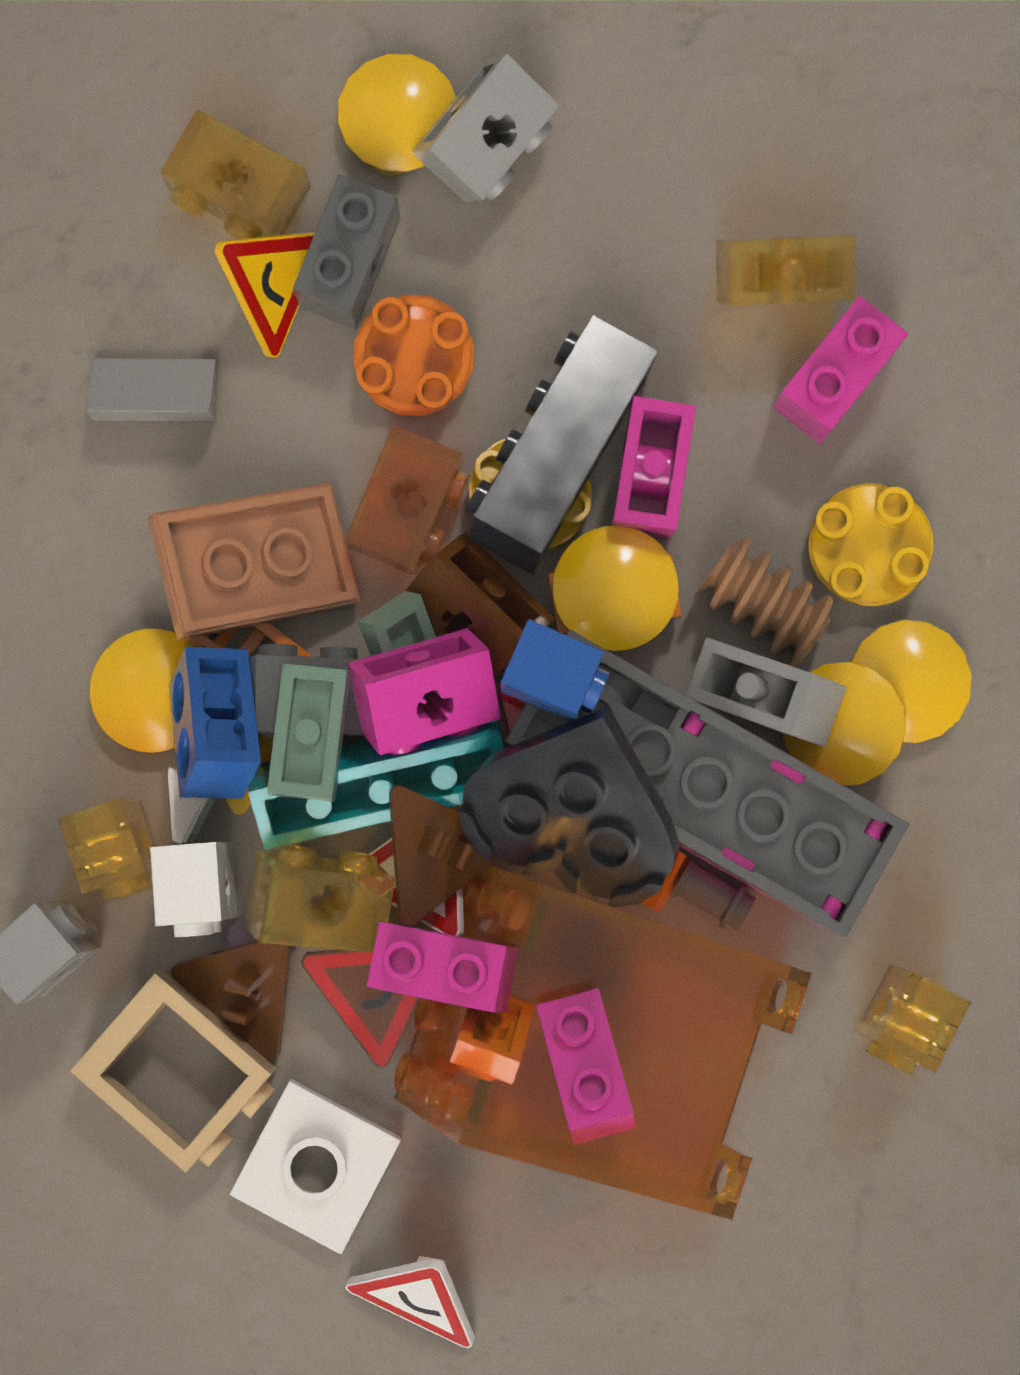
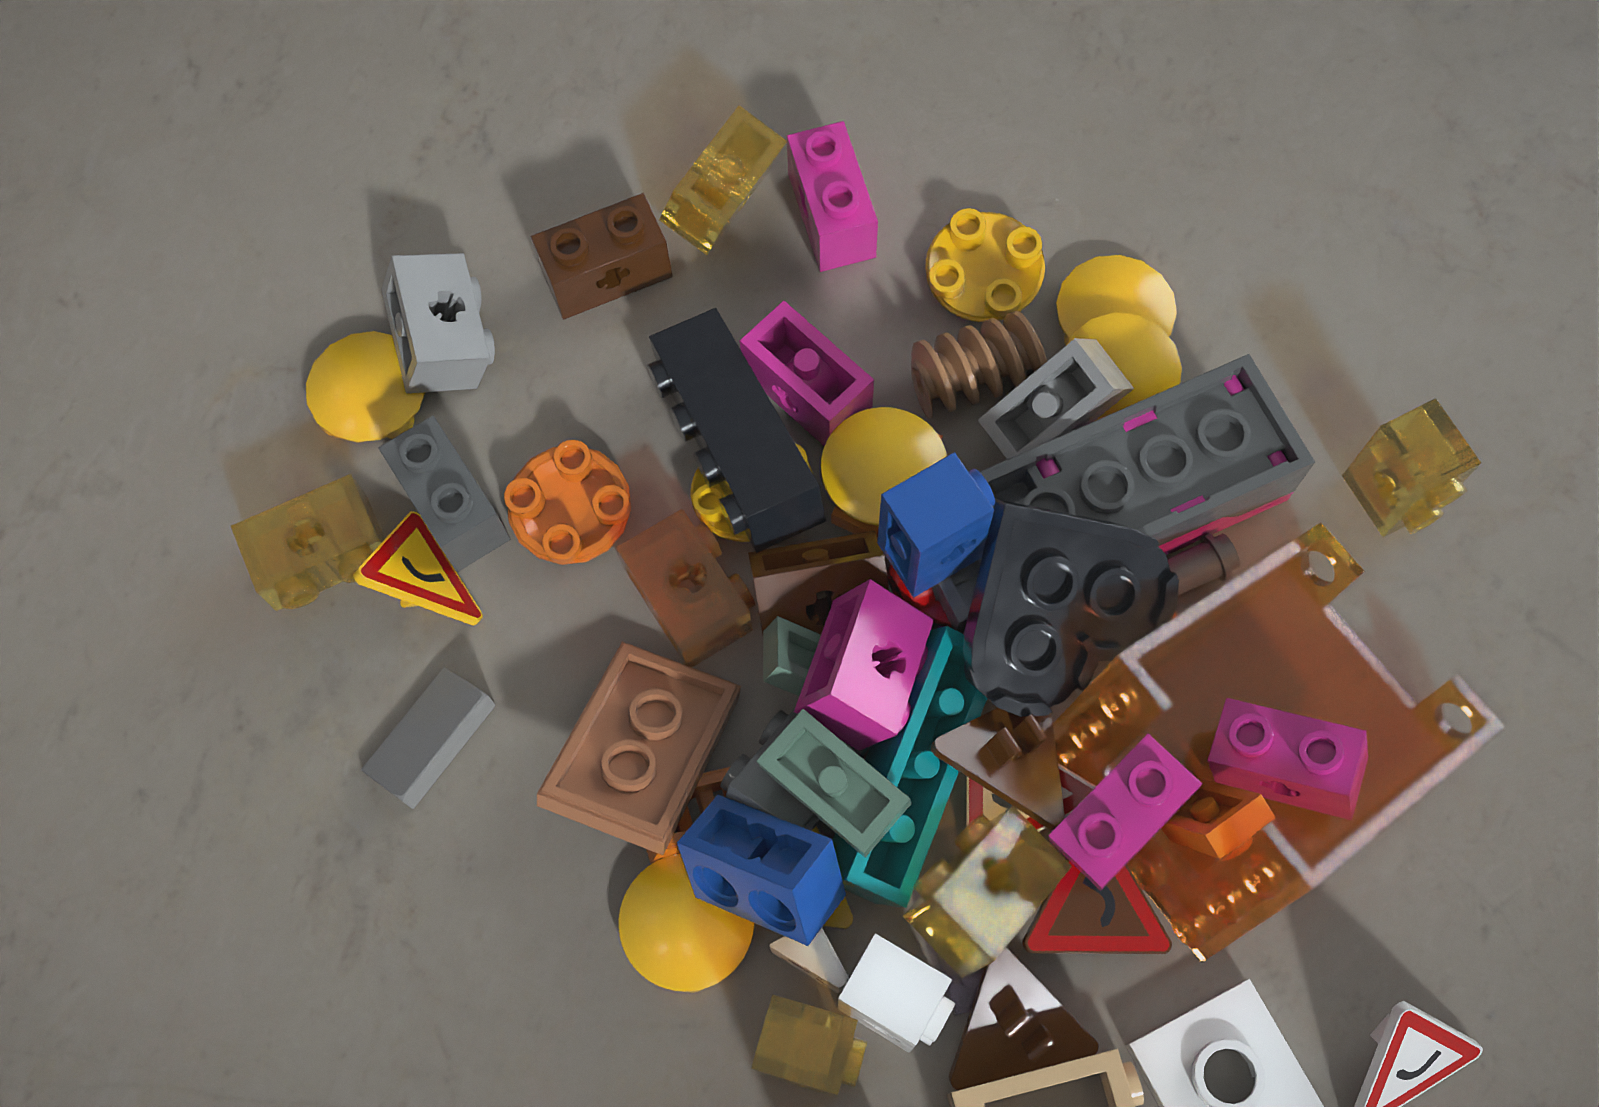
camera: 50 degrees left, 15 degrees down
none -> reddish brown brick [531,193,673,320]

